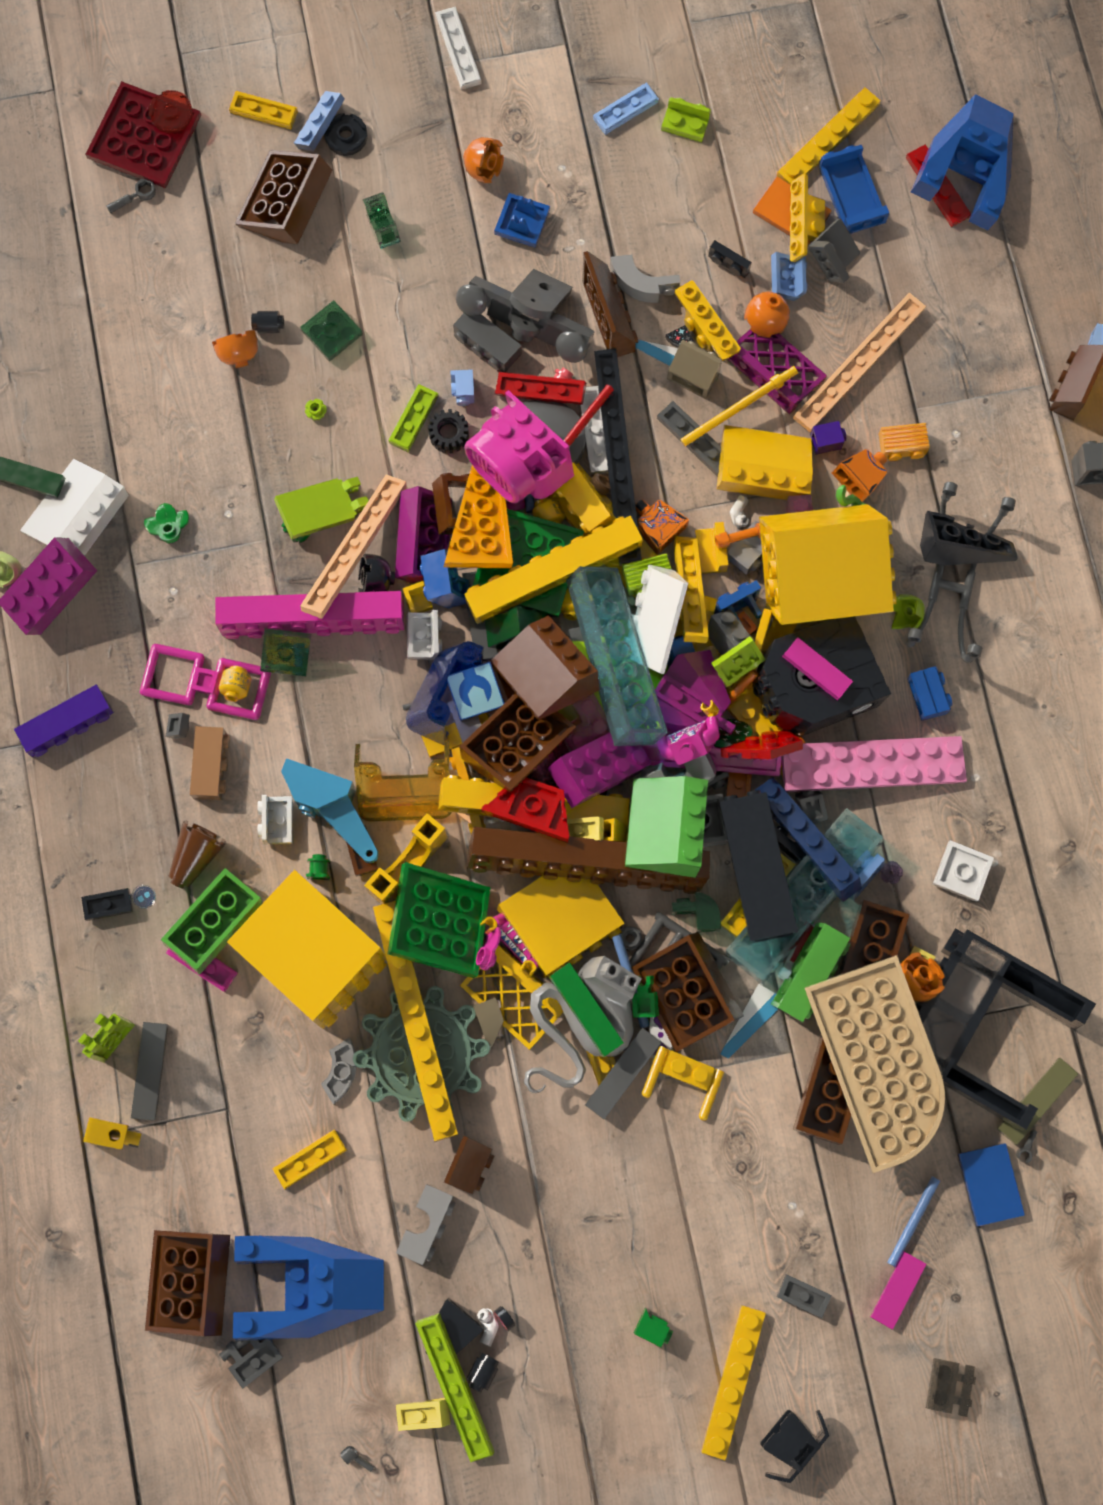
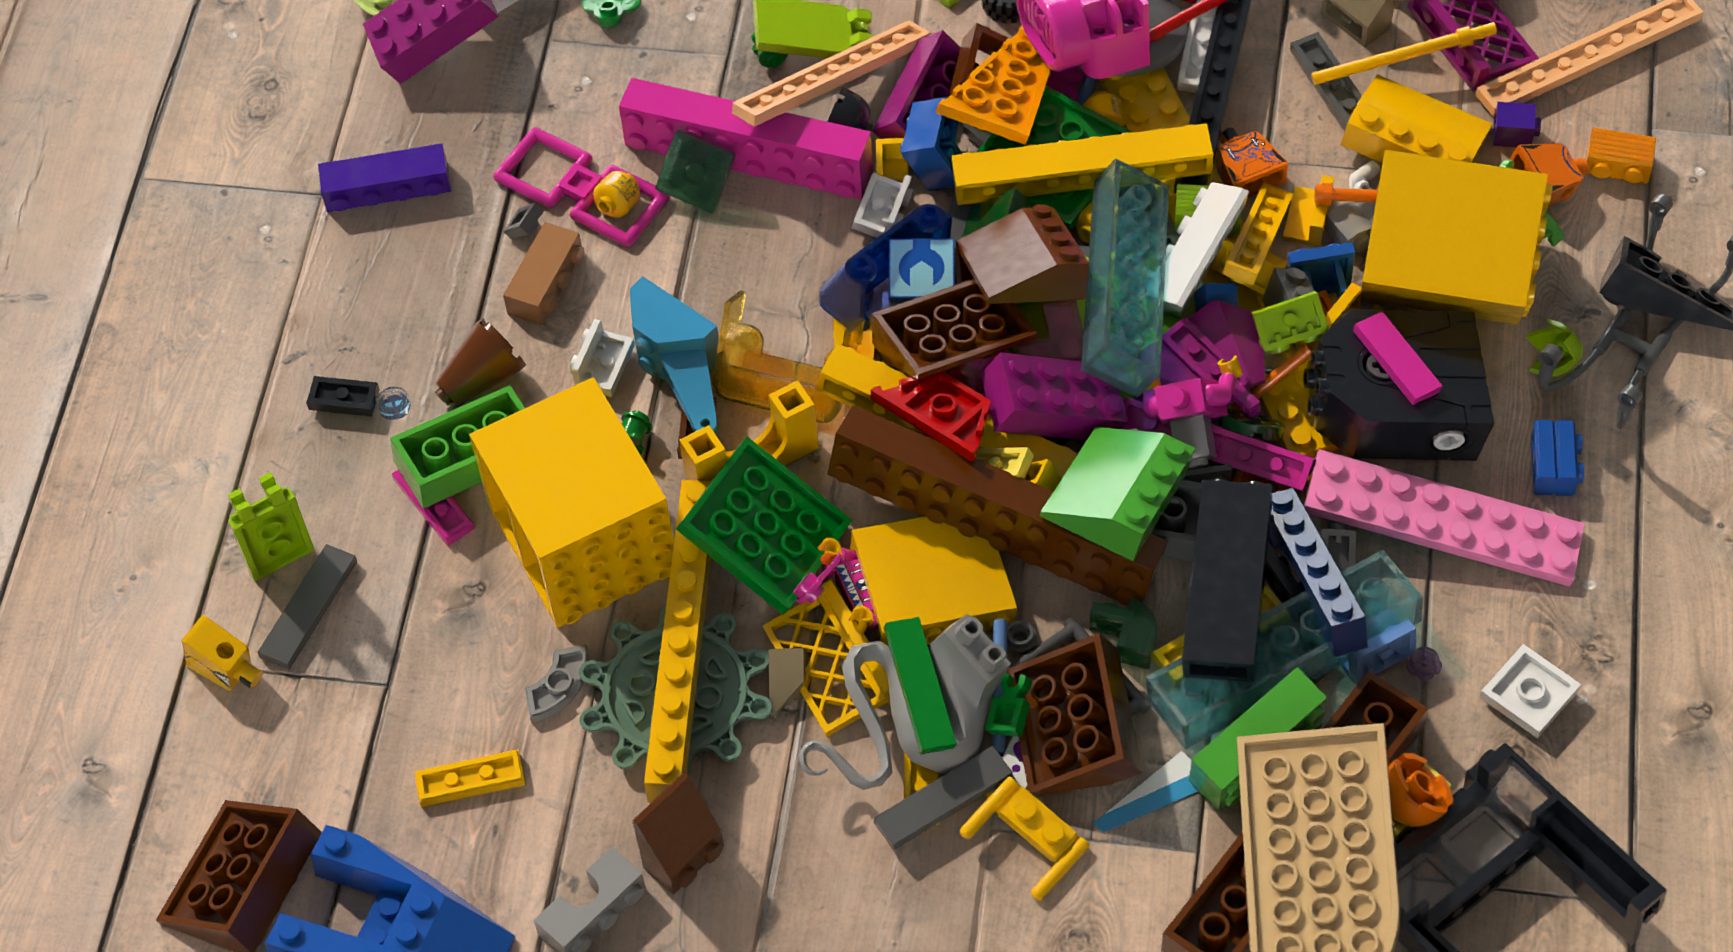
camera: 25 degrees right, 20 degrees down
yellow brick [556,462,616,533] -> none
medium nougat tile [590,473,610,495] -> none
red wing [721,729,803,760] -> none

